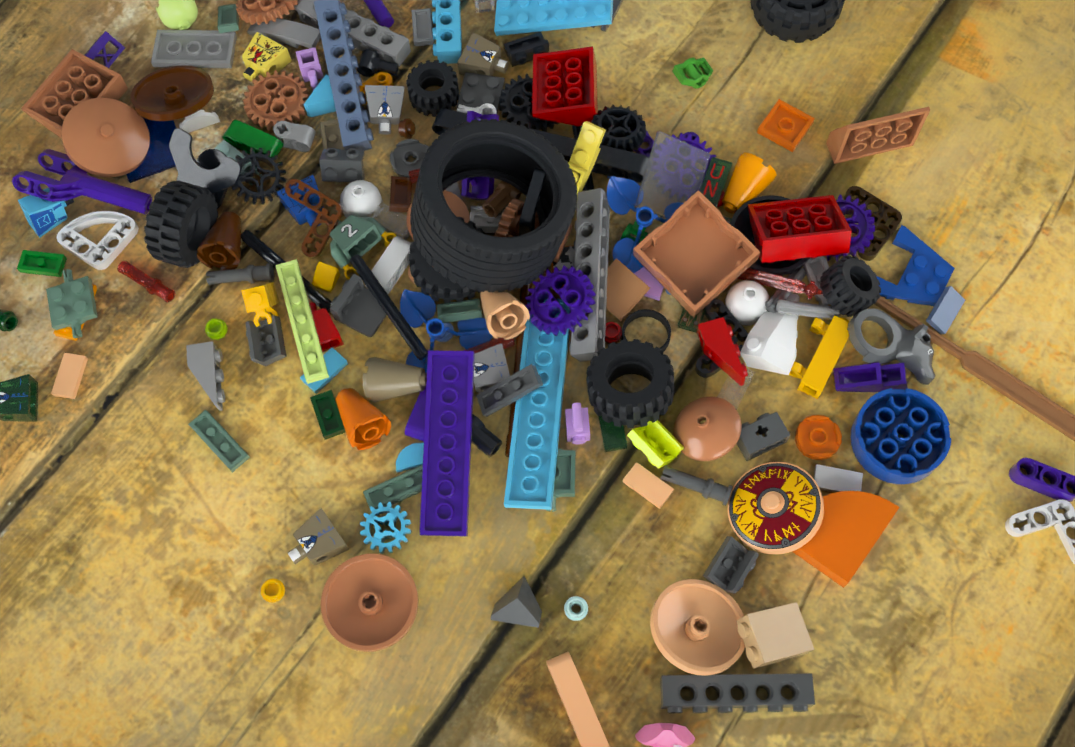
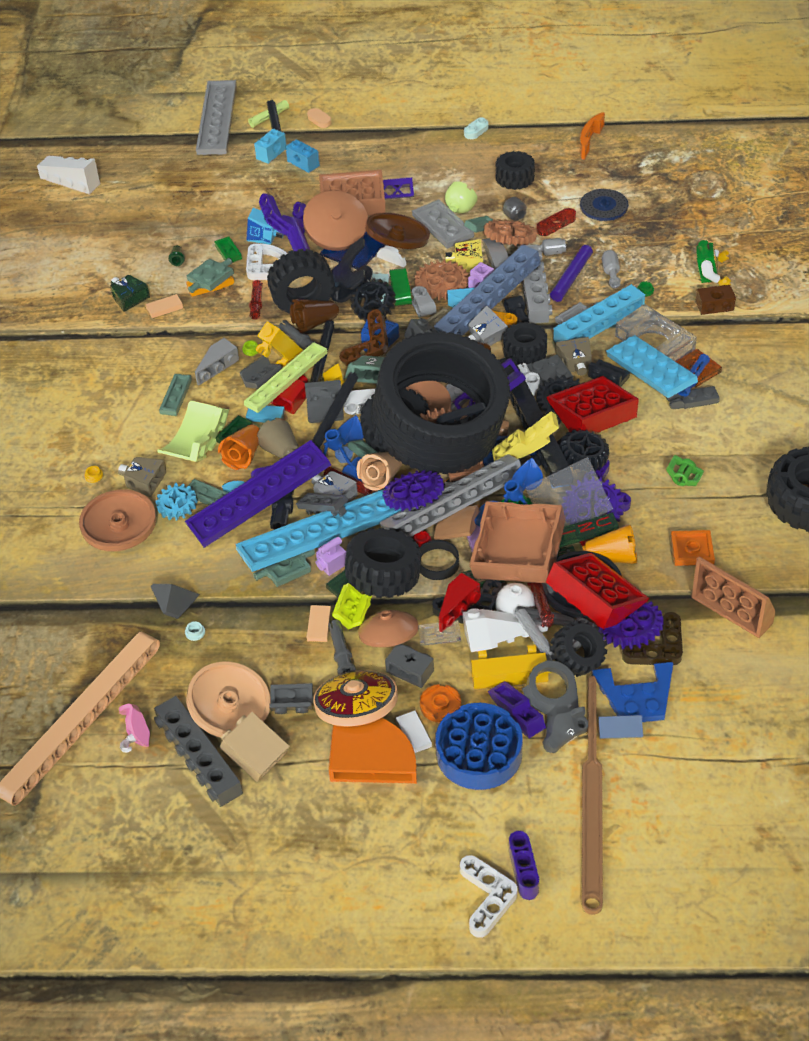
camera: 55 degrees right, 20 degrees down
none -> yellowish green panel [157,401,229,462]

